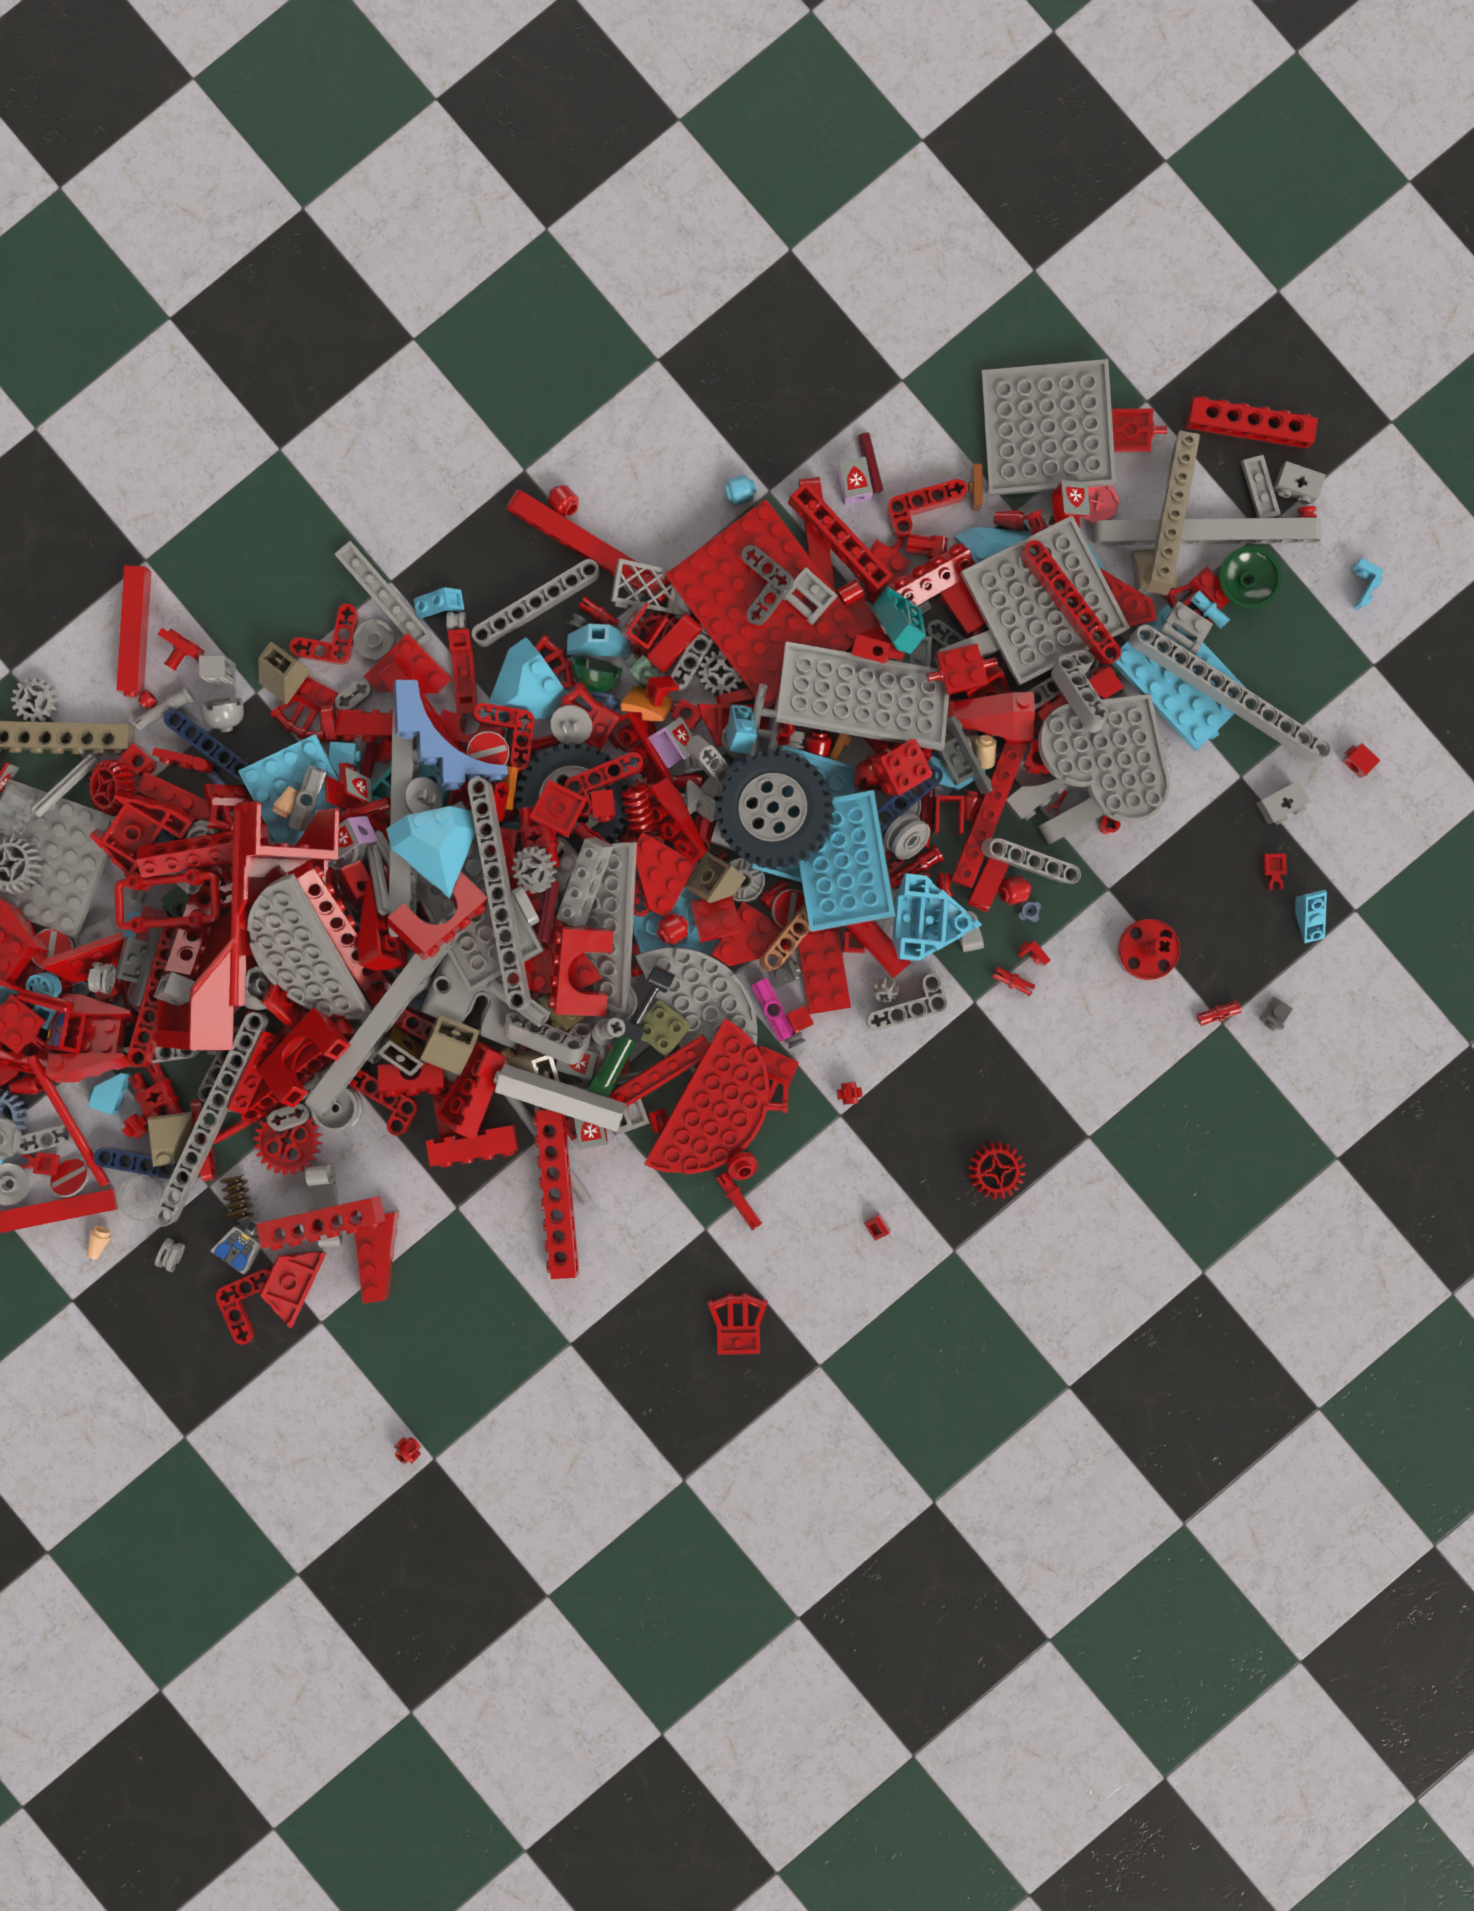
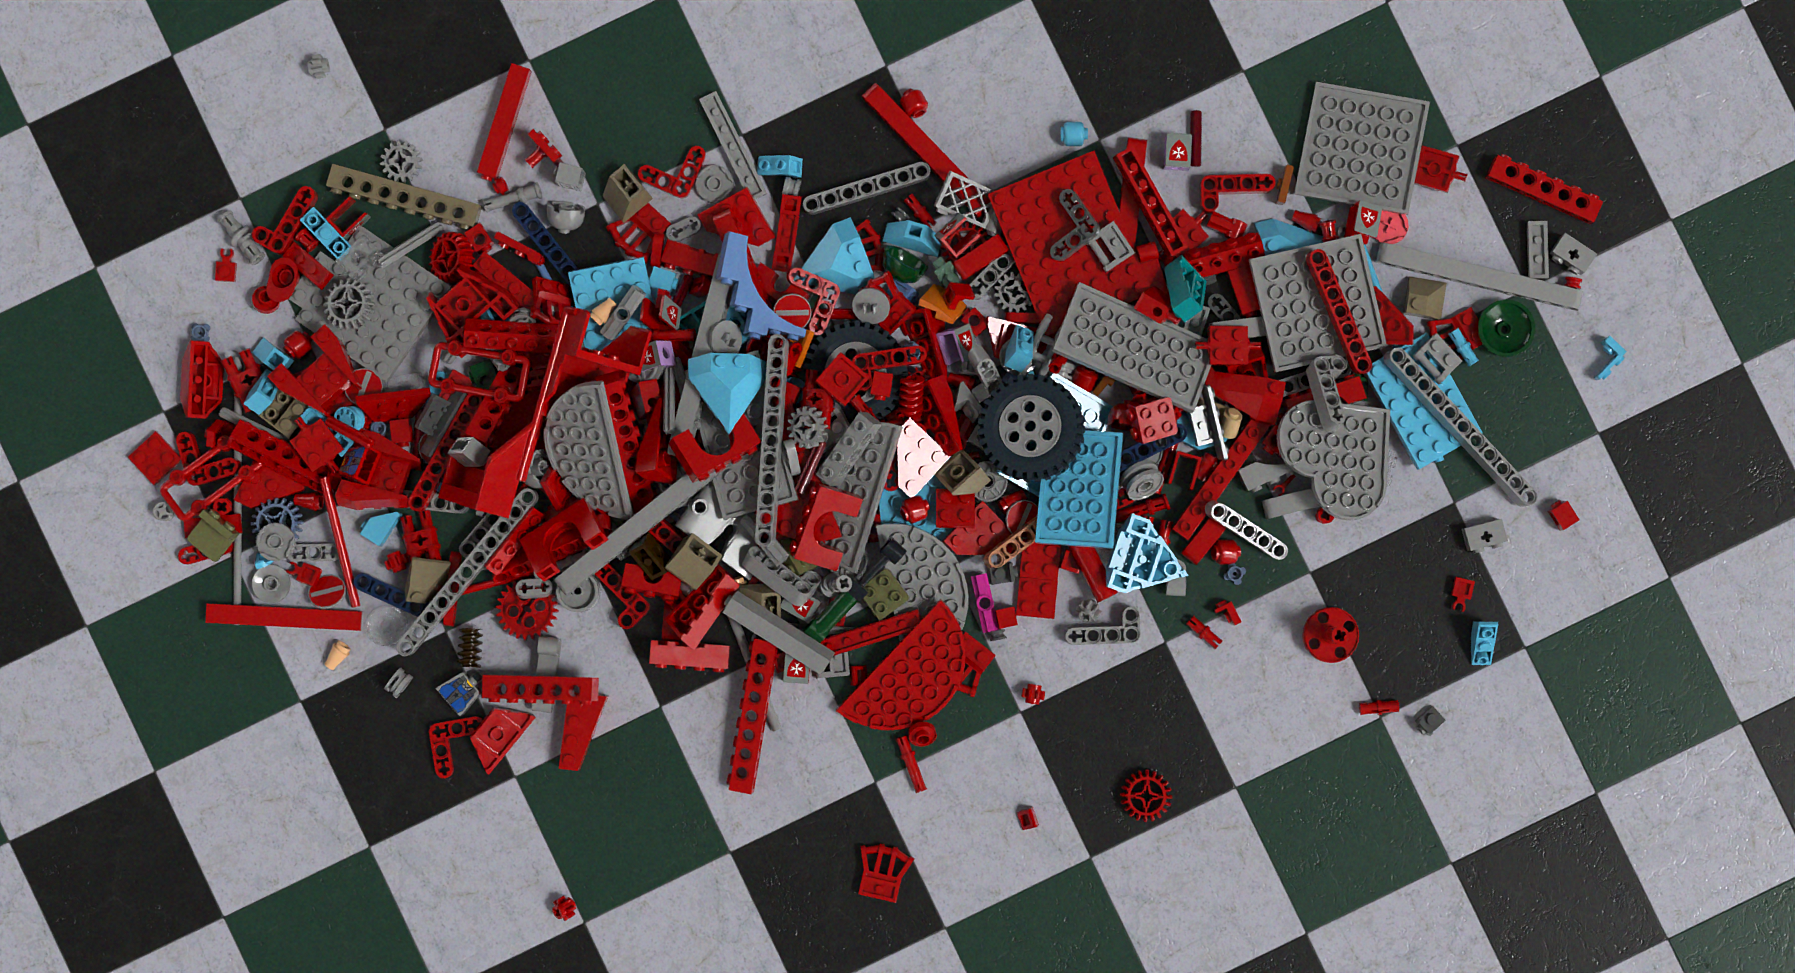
camera: 15 degrees right, 0 degrees up
light grey wheel [88,962,116,994] -> none
dark tan brick [1146,430,1200,595] -> none

